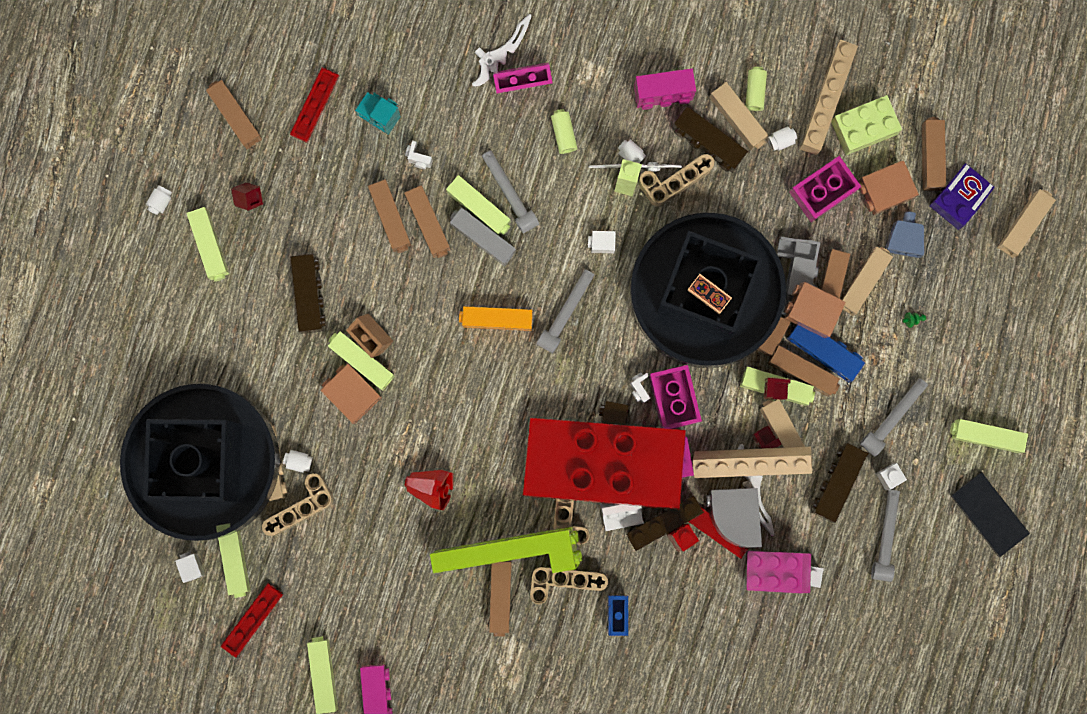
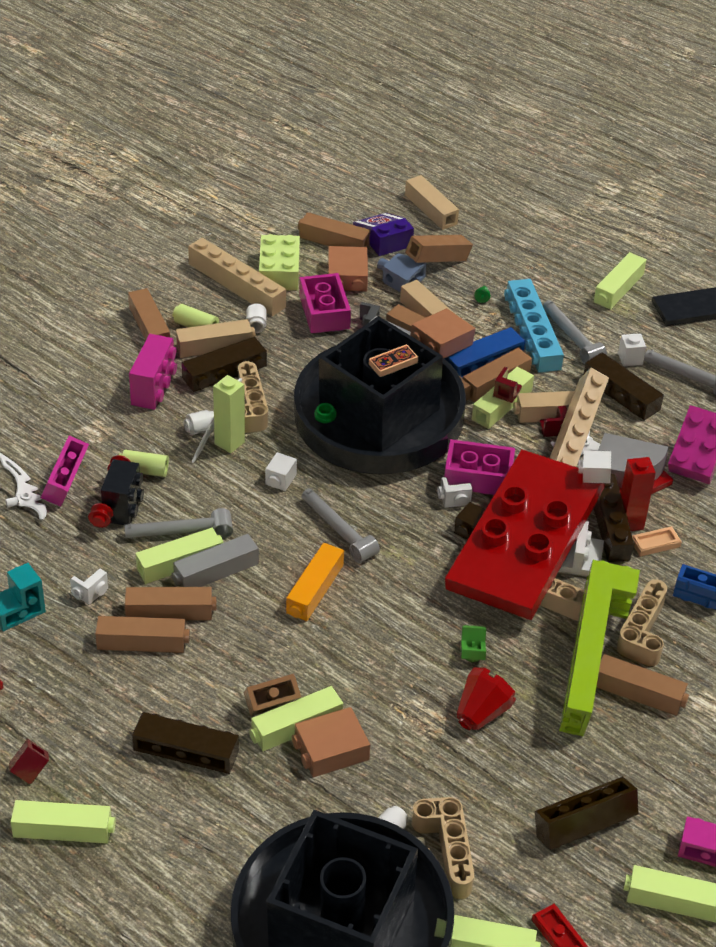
camera: 65 degrees left, 40 degrees down
none -> black brick [88,455,144,528]
none -> medium nougat brick [128,288,170,340]
none -> green plate [314,403,336,423]
none -> dark grey bracket [359,302,380,326]
none -> medium nougat brick [405,235,473,263]
none -> bright green bracket [461,625,486,662]
none -> medium azure brick [504,279,564,373]
none -> dark brown brick [535,776,639,850]
none -> white brick [578,451,611,483]
none -> light nougat tile [632,526,682,557]

